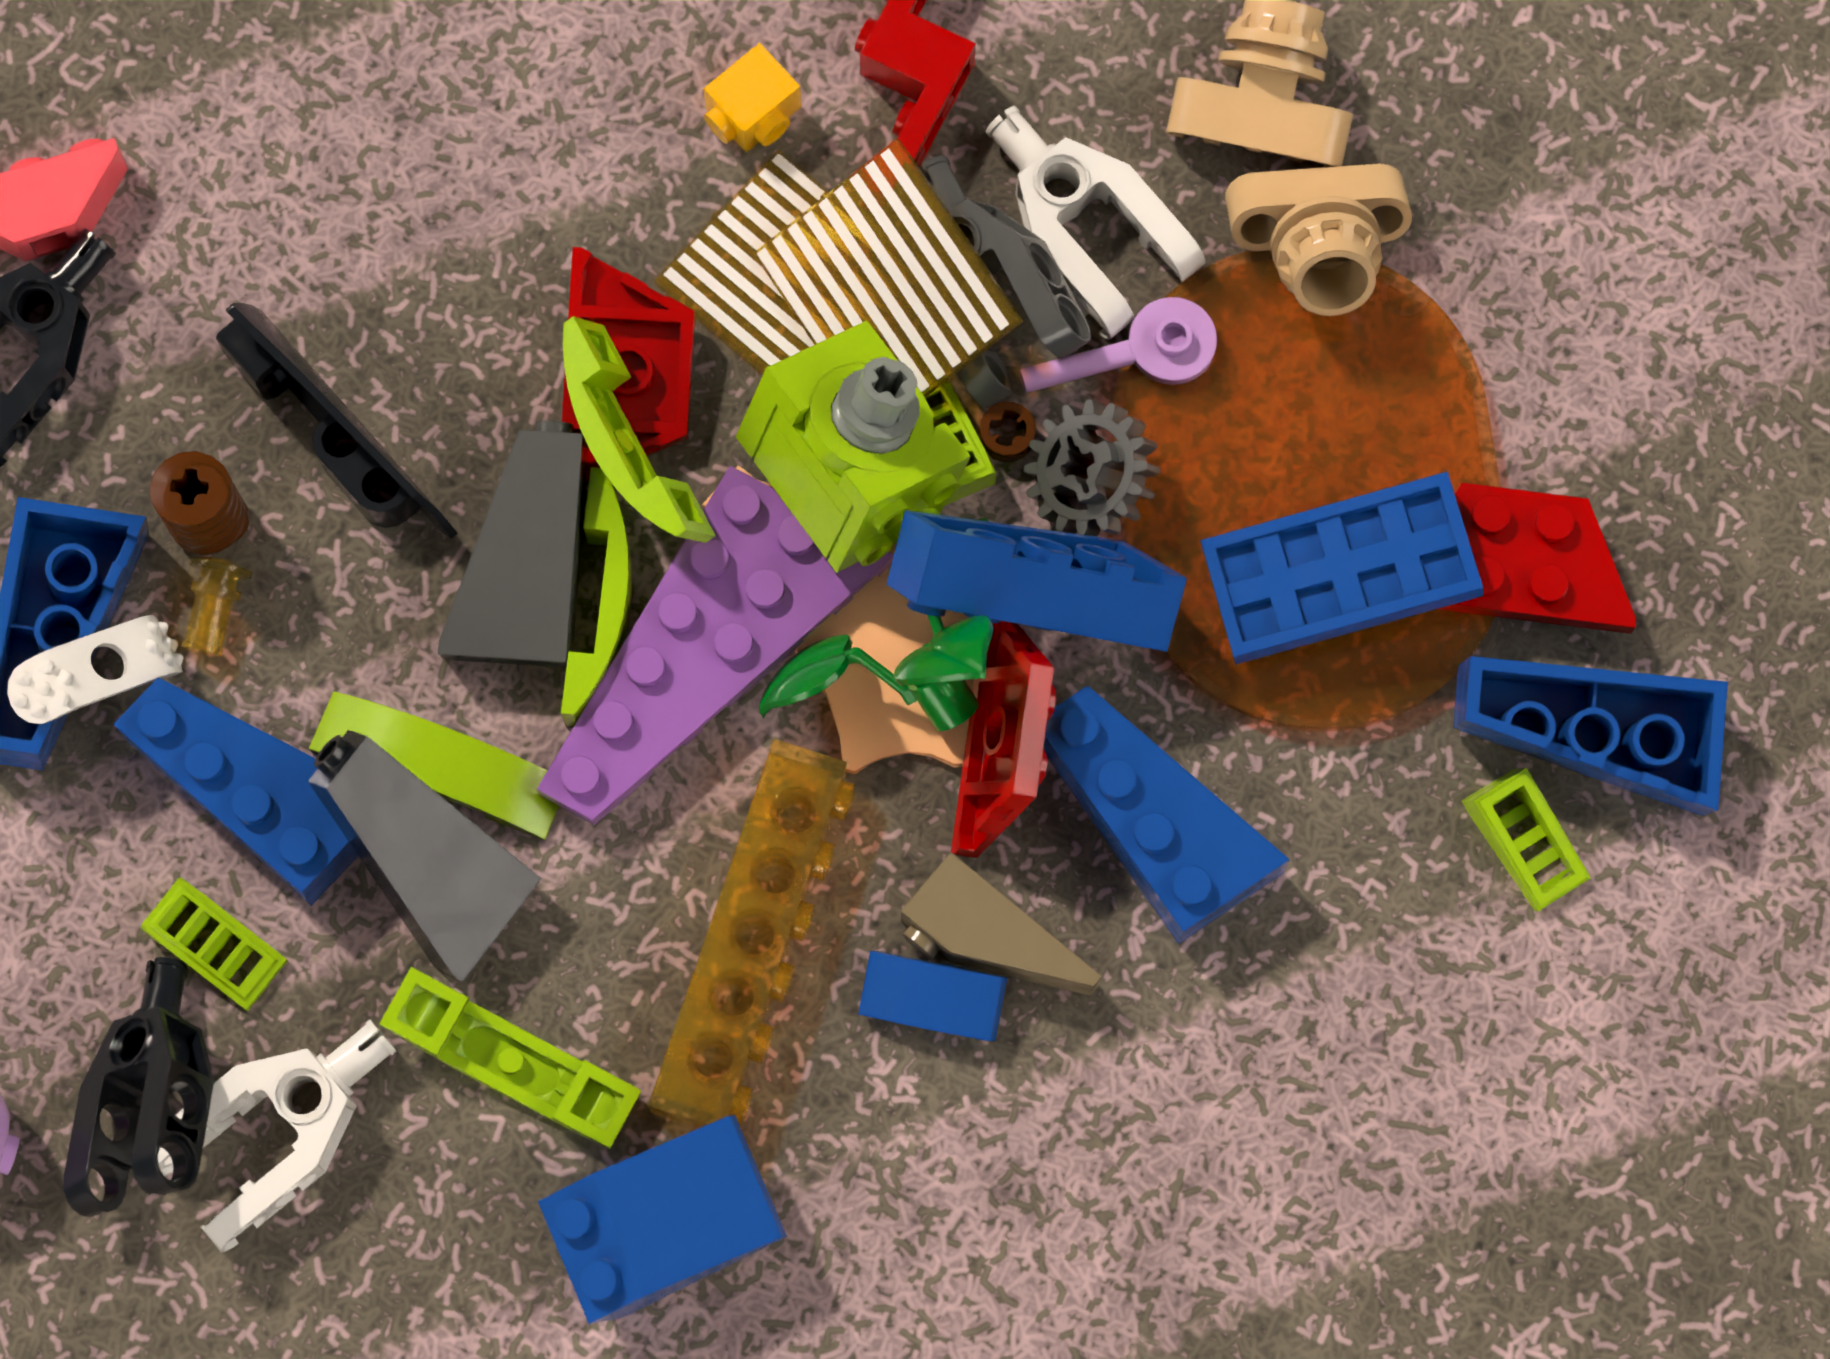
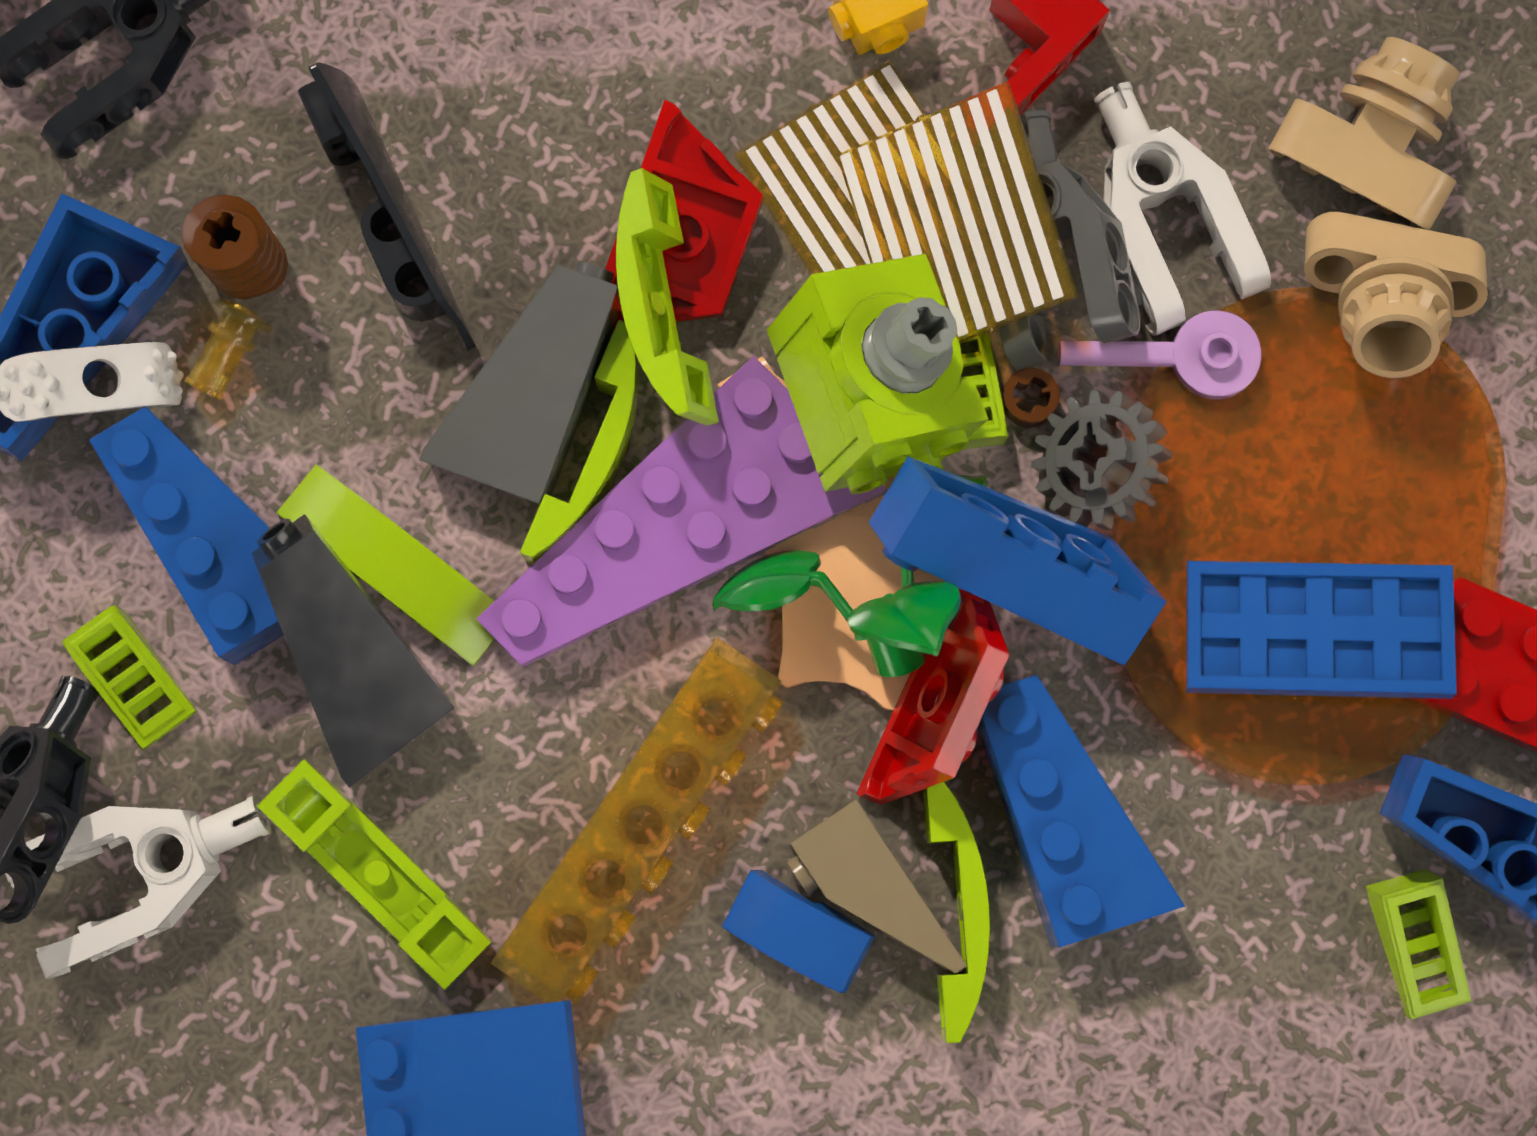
camera: 15 degrees right, 5 degrees up
none -> lime slope [923,782,990,1043]

